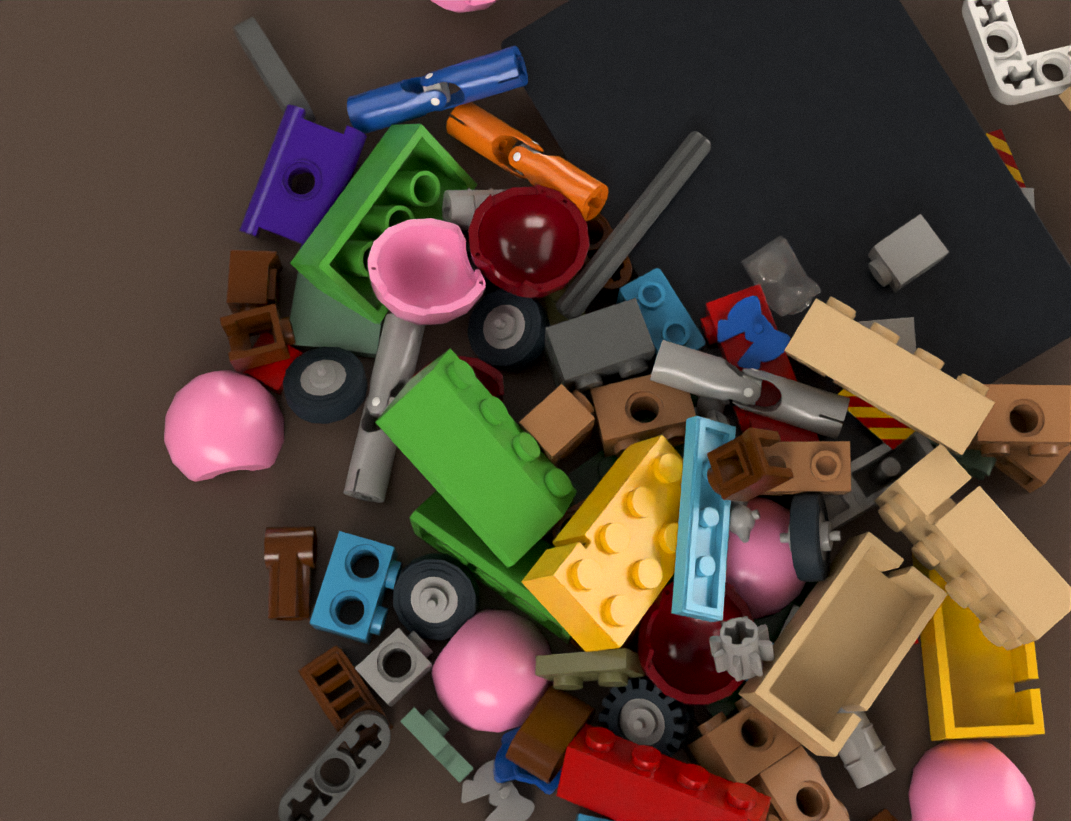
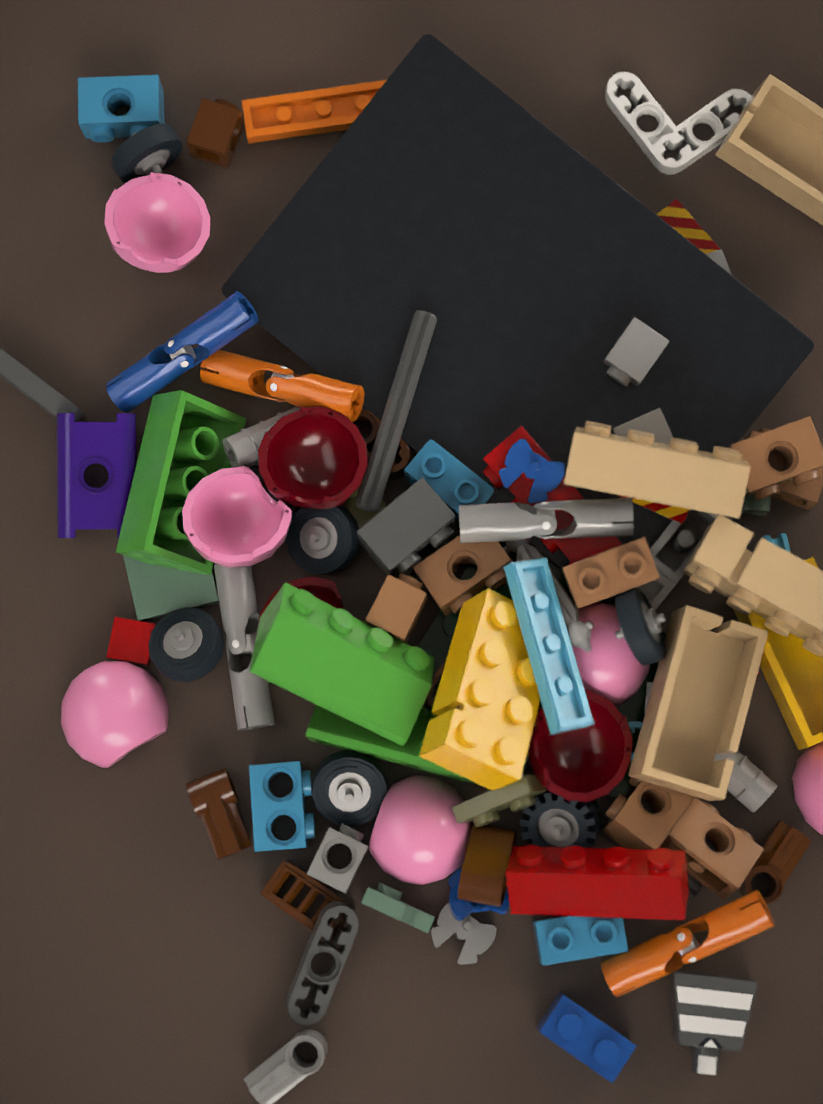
camera: 15 degrees left, 5 degrees up
reddish brown window [220,304,296,373] -> none
reddish brown window [226,250,283,314] -> none
reddish brown window [707,428,794,502] -> none
light grey gear [709,616,775,681] -> none
clear bracket [741,236,821,317] -> none

